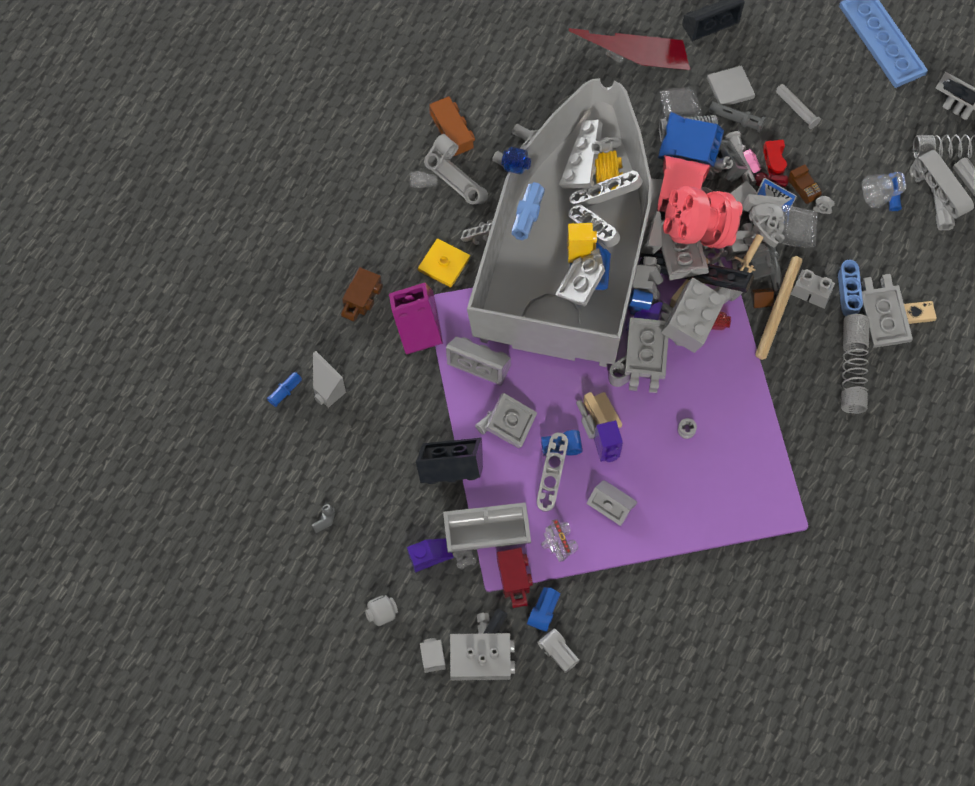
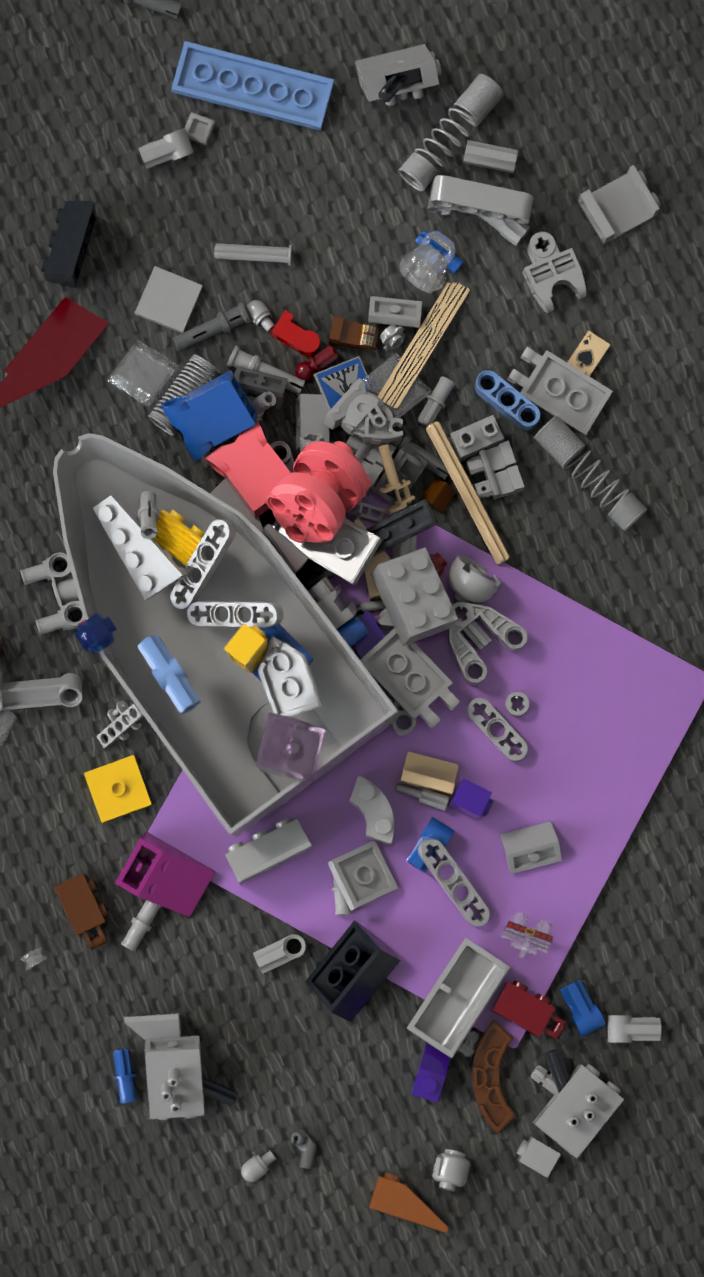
camera: 60 degrees left, 15 degrees up
bright pink tile [743,149,761,173] -> none
none -> clear bush [21,947,48,970]
none -> light grey pin [121,900,161,952]
none -> light grey piece [138,128,194,169]
none -> light grey piece [145,1036,238,1120]
none -> light grey tile [185,112,215,146]
none -> light grey cylinder [241,1151,276,1182]
none -> light grey cylinder [246,300,275,333]
none -> light grey piece [253,934,307,974]
none -> clear purple slope [256,712,326,783]
none -> light grey brick [349,776,394,846]
none -> light grey plate [368,296,422,328]
none -> dark orange slope [369,1172,448,1233]
none -> tan sticker [378,283,470,408]
none -> light grey axle [418,376,455,427]
none -> light grey cylinder [448,555,502,603]
none -> light grey connector [448,602,527,686]
none -> light grey hips [466,440,524,500]
none -> light grey beam [467,698,528,762]
none -> reddish brown tile [472,1020,516,1134]
none -> light grey piece [522,232,586,313]

